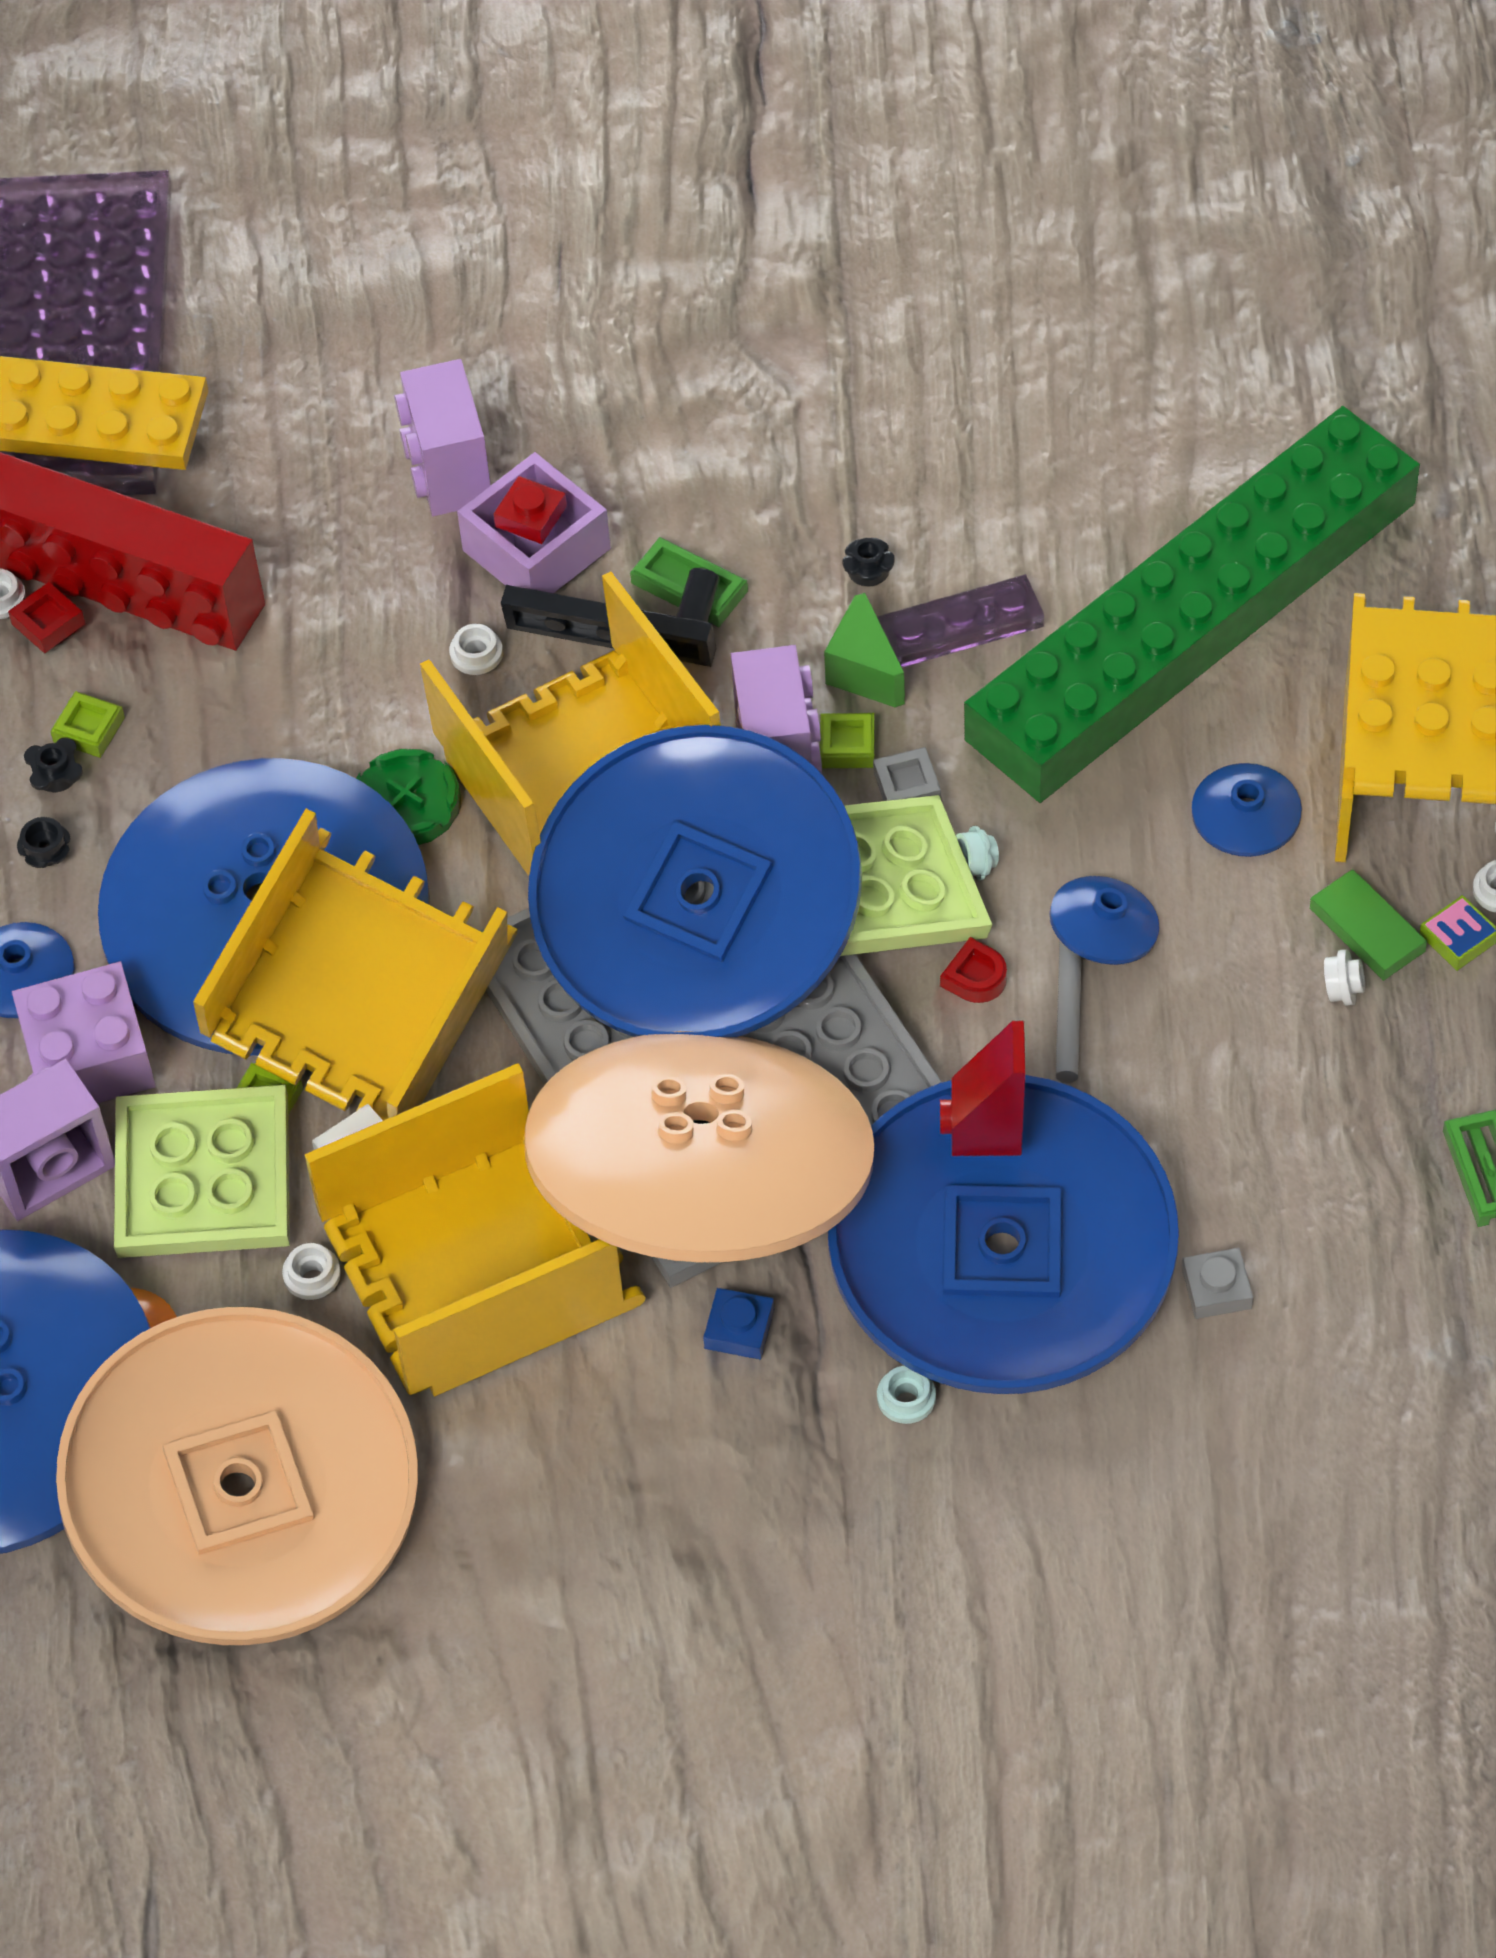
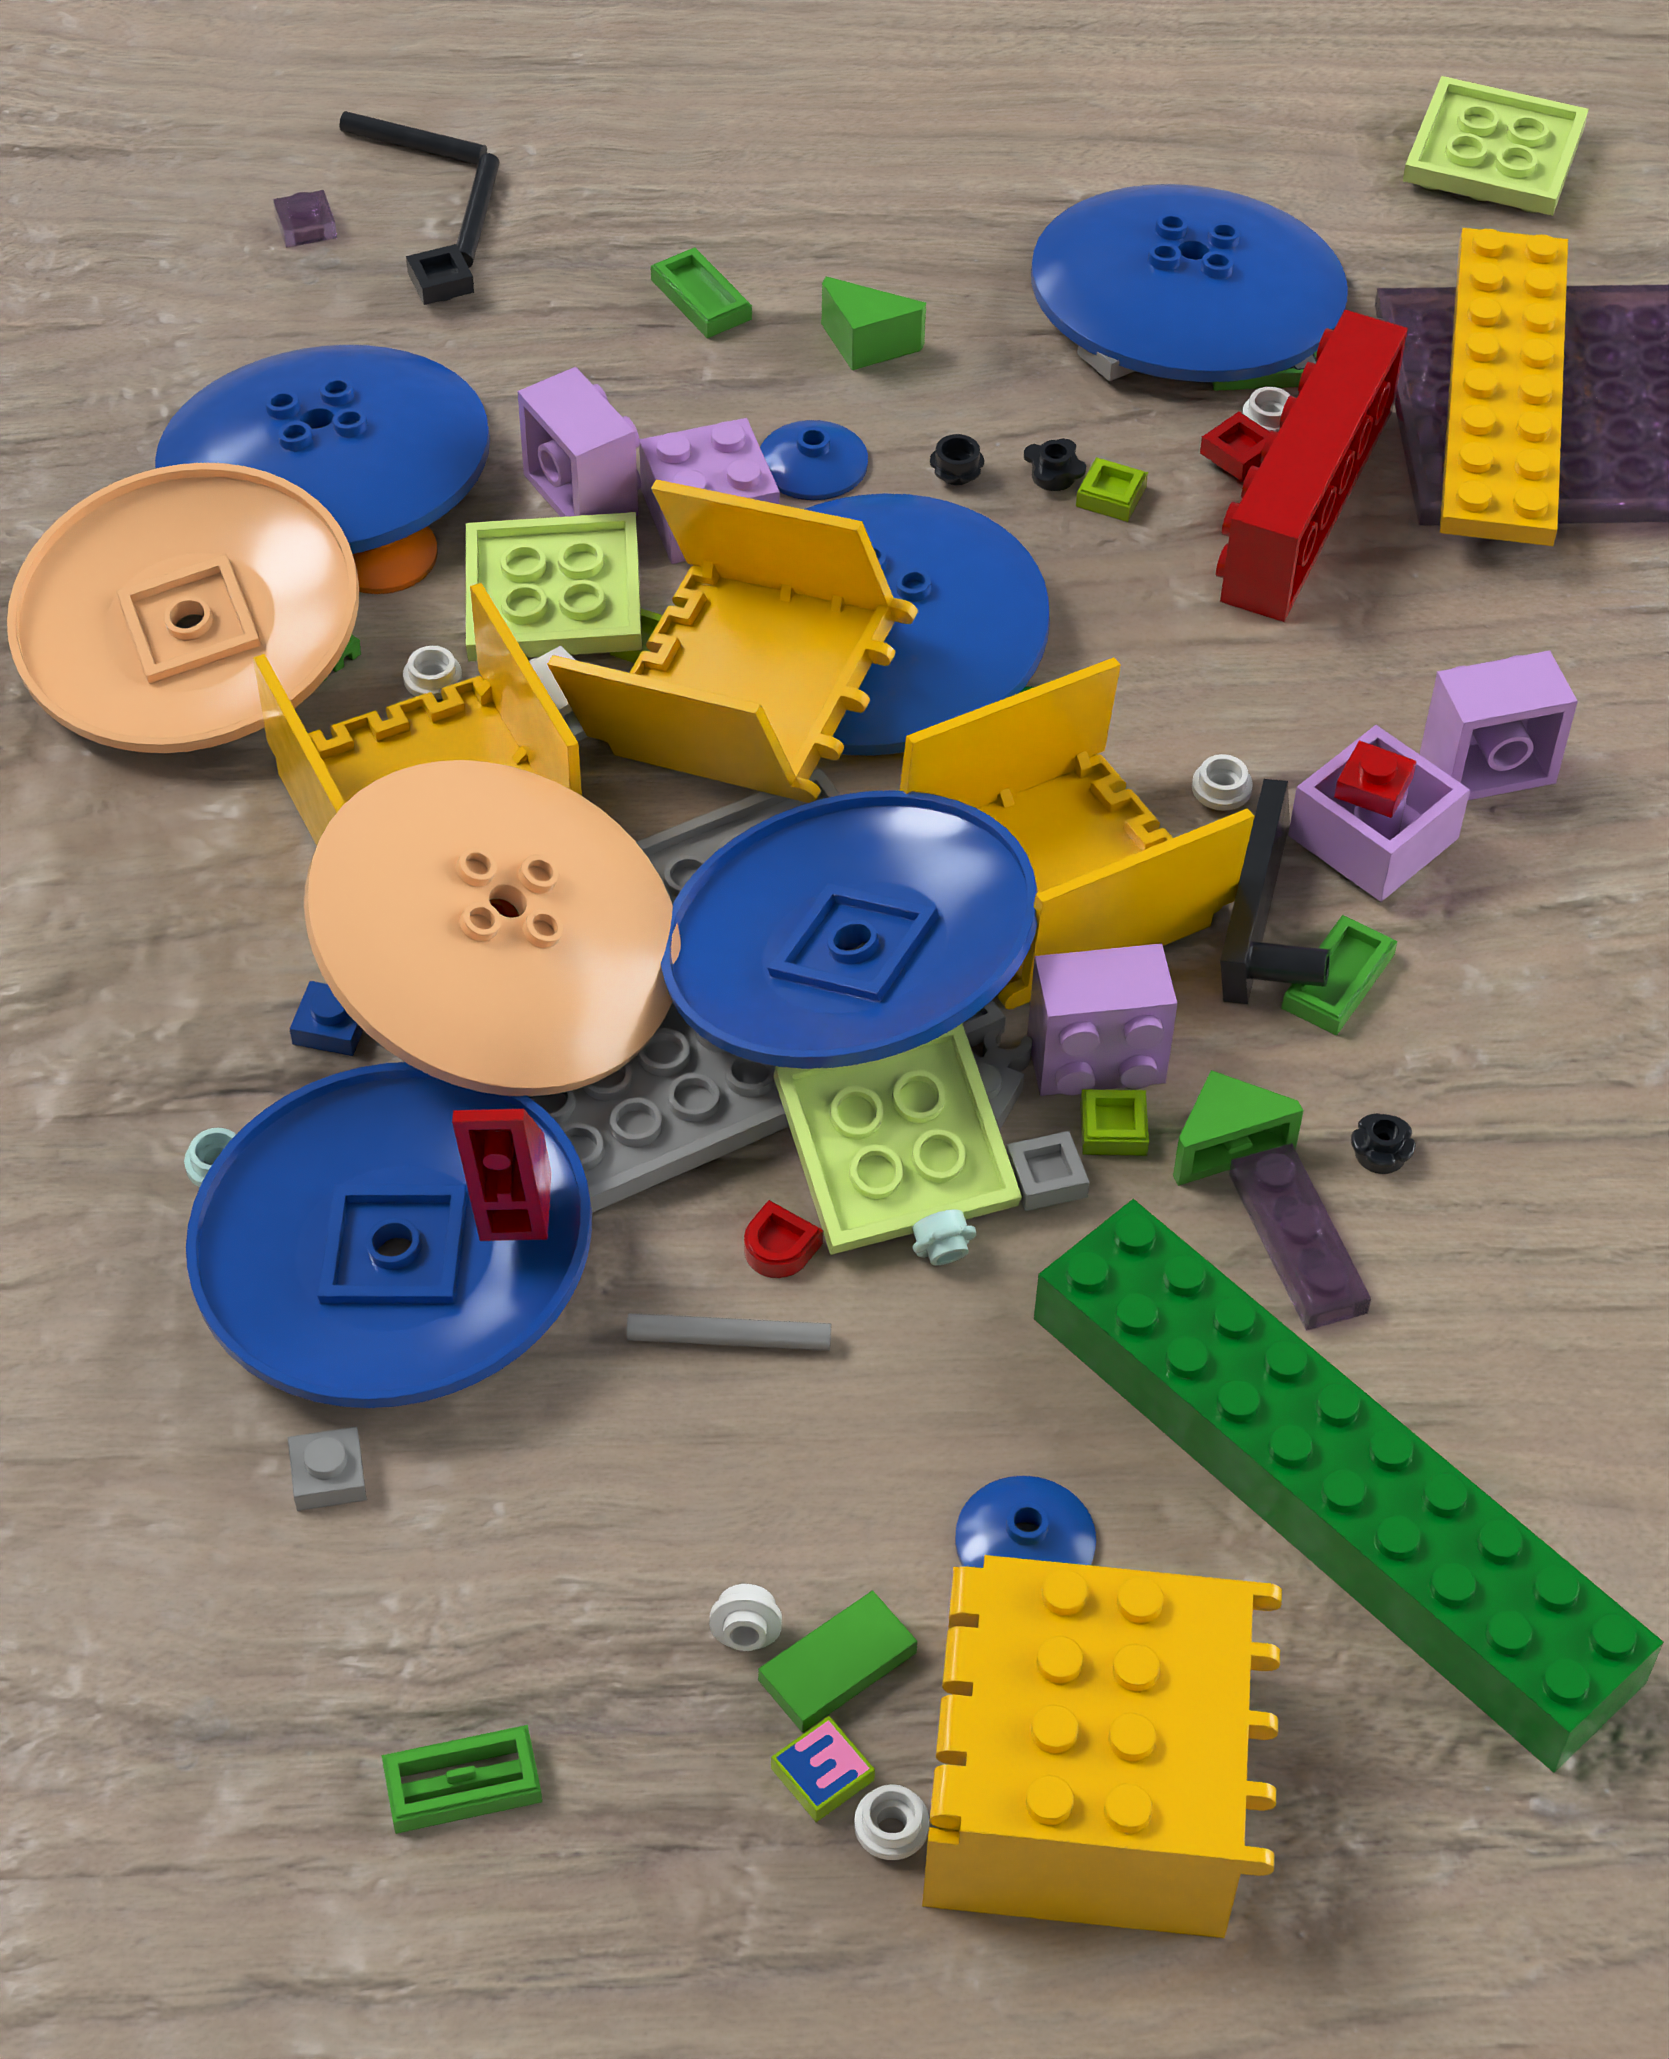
camera: 85 degrees right, 5 degrees down
blue dish [1049,876,1159,965] -> none

